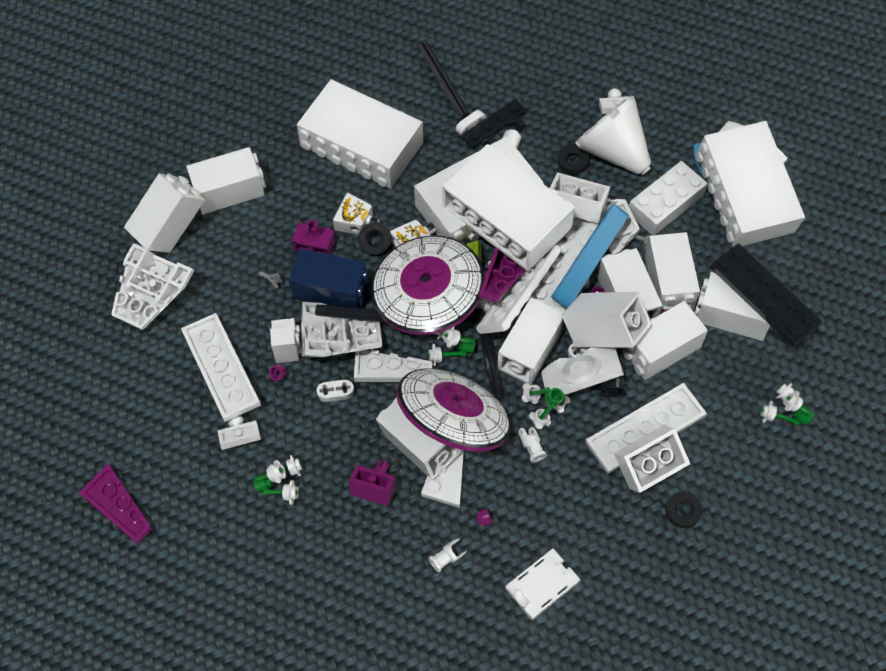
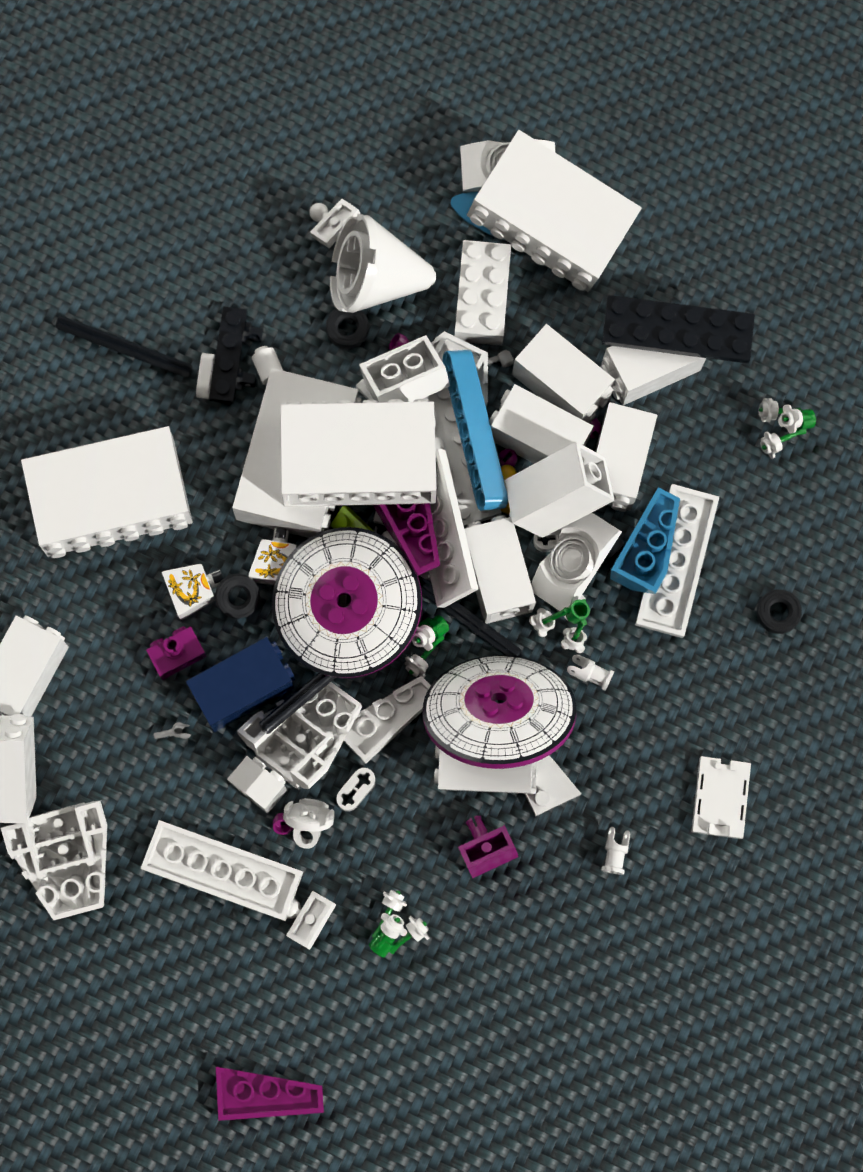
camera: 50 degrees left, 15 degrees up
magenta hinge [476,508,493,526] -> none
white brick [614,425,690,493] -> none
none -> white tile [283,798,335,849]
none -> dark azure wedge [610,487,680,594]

